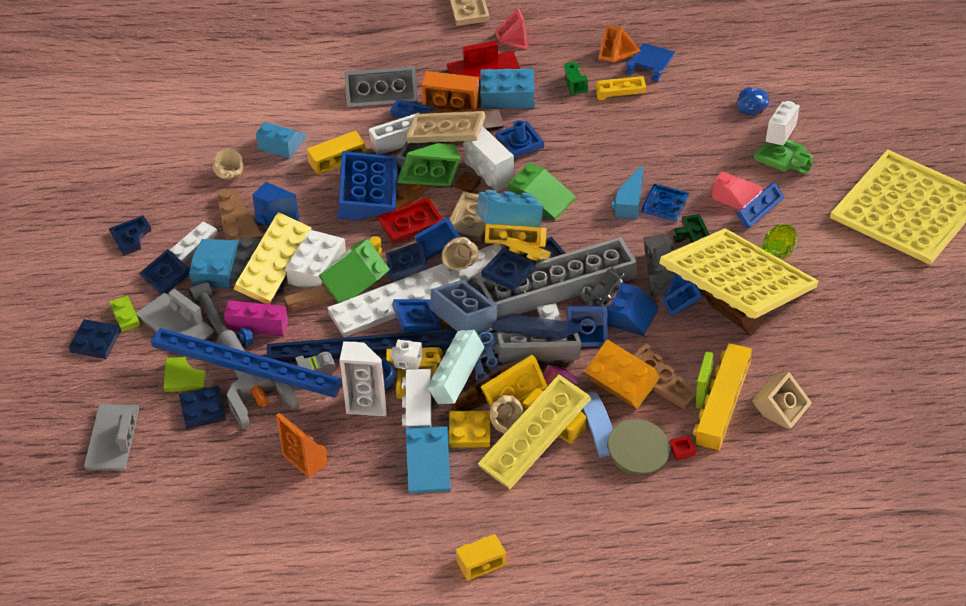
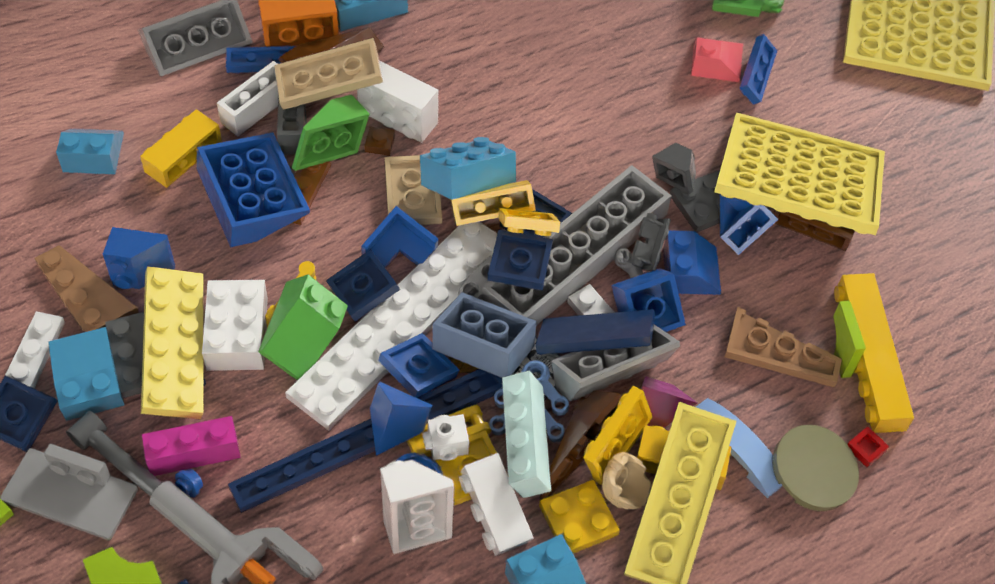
camera: 30 degrees left, 10 degrees up
blue plate [151,328,343,398] -> none
tan hair [212,148,243,180] -> none
medium nougat piece [284,284,335,313] -> none
light grey leg [295,352,336,375] -> none
red plate [378,198,443,244] -> none
tan hair [442,237,479,270] -> none
blue plate [495,120,544,159] -> none
bright green slope [508,162,576,221] -> none
light orange brick [584,339,660,409] -> none
dark azure slope [612,167,643,219] -> none
clear blue tile [641,183,689,222] -> none
dark green plate [673,214,710,243] -> none
tan slope [752,372,812,429] -> none
clear neon green hair [763,224,798,258] -> none
none -> blue slope [370,382,432,456]

